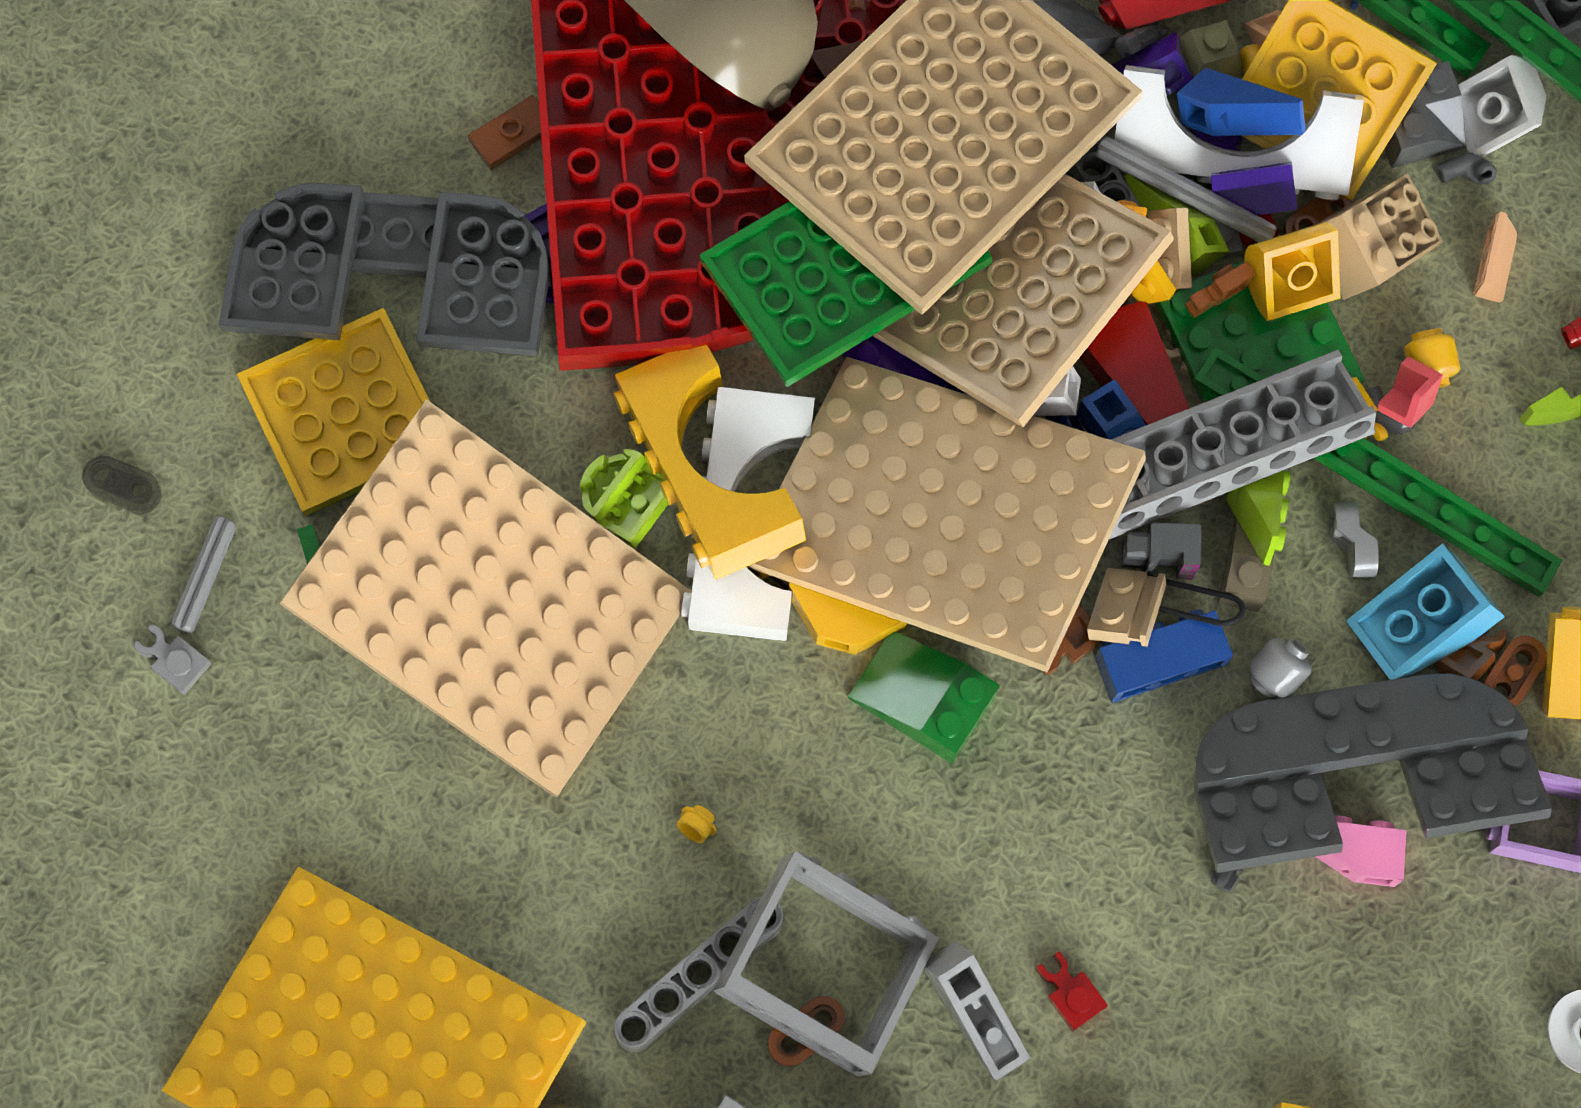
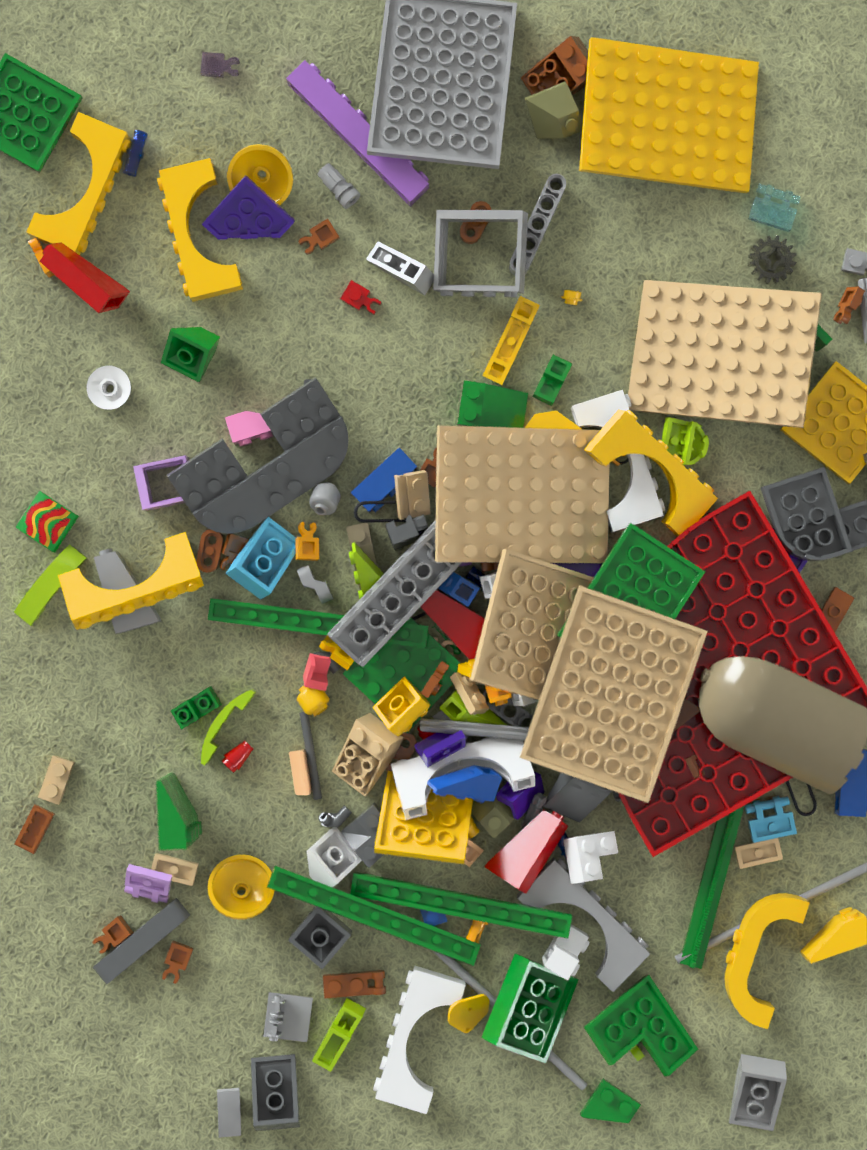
camera: 160 degrees right, 15 degrees up
none -> green slope [161,327,220,382]
none -> light orange plate [295,522,319,561]
none -> dark grey bar [299,712,322,800]
none -> yellow slope [482,296,540,385]
none -> green slope [532,354,572,406]
none -> clear light blue plate [748,184,801,232]
none -> clear smoke gear [748,235,797,284]
none -> dark orange plate [833,286,865,324]

